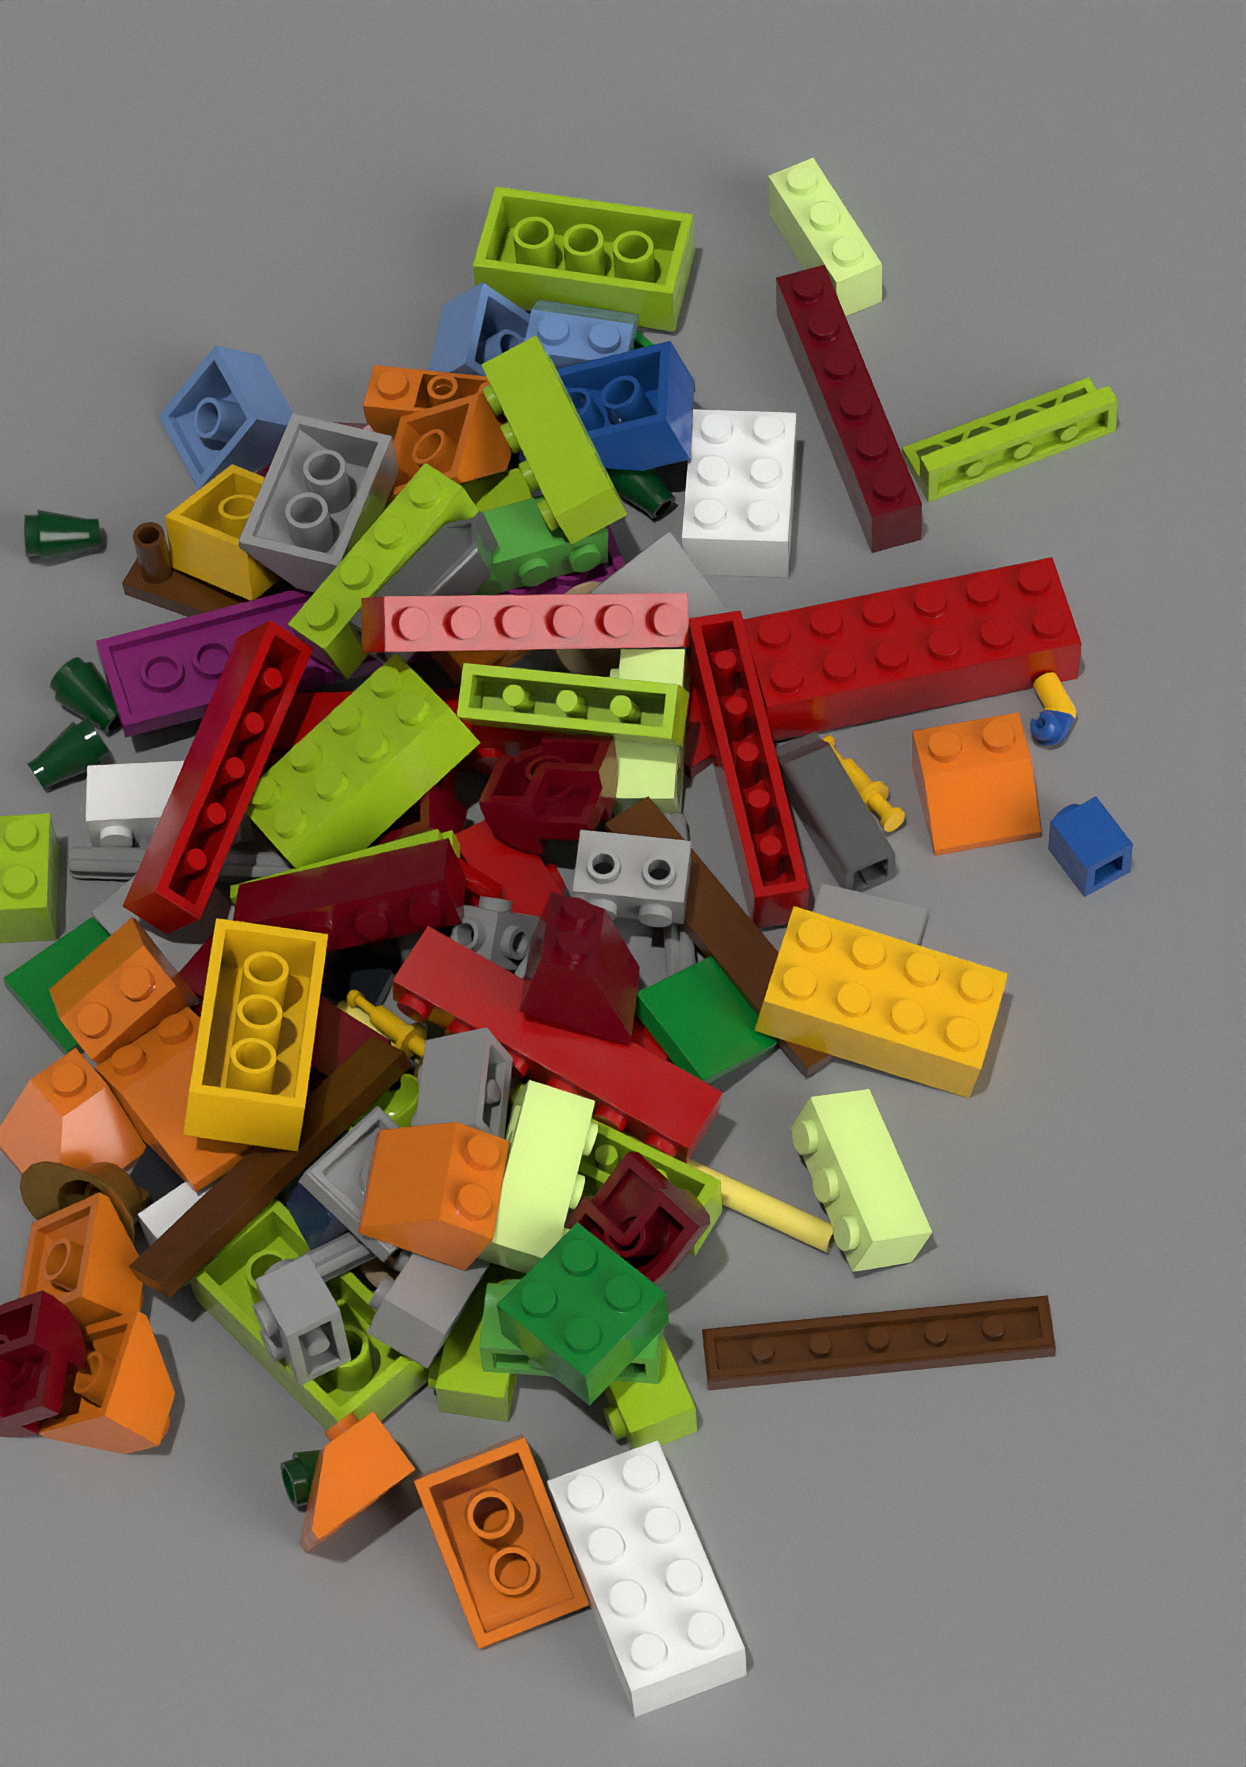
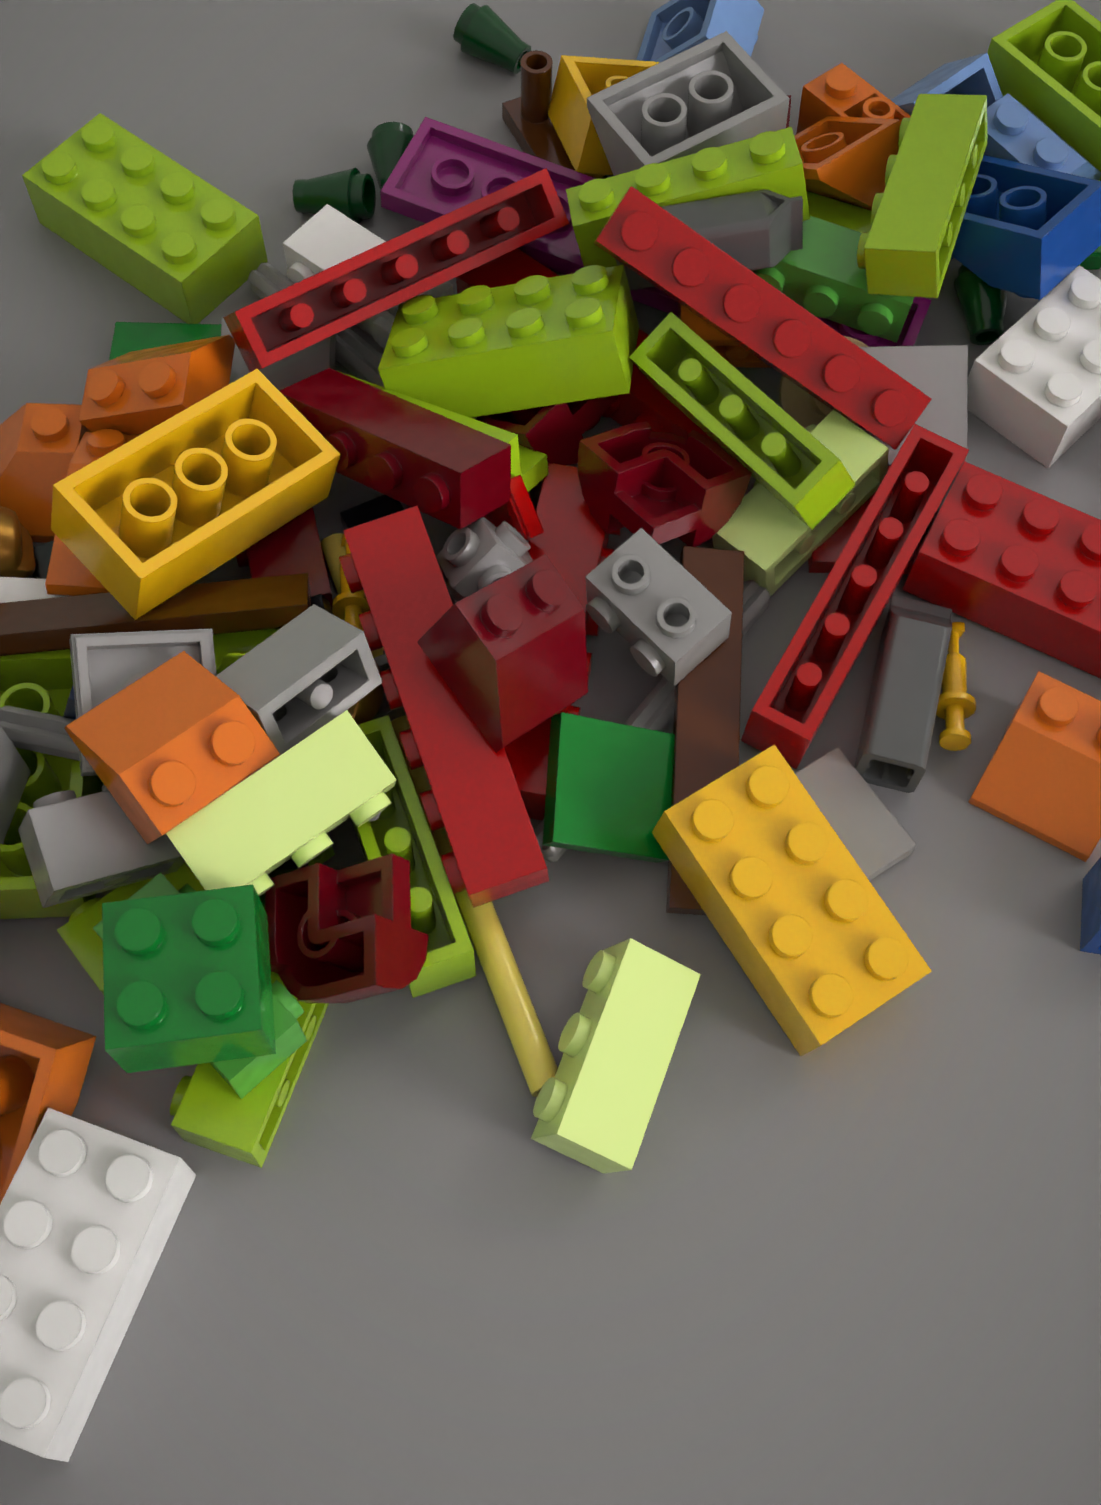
camera: 35 degrees right, 5 degrees up
reddish brown tile [702,1295,1056,1390] -> none

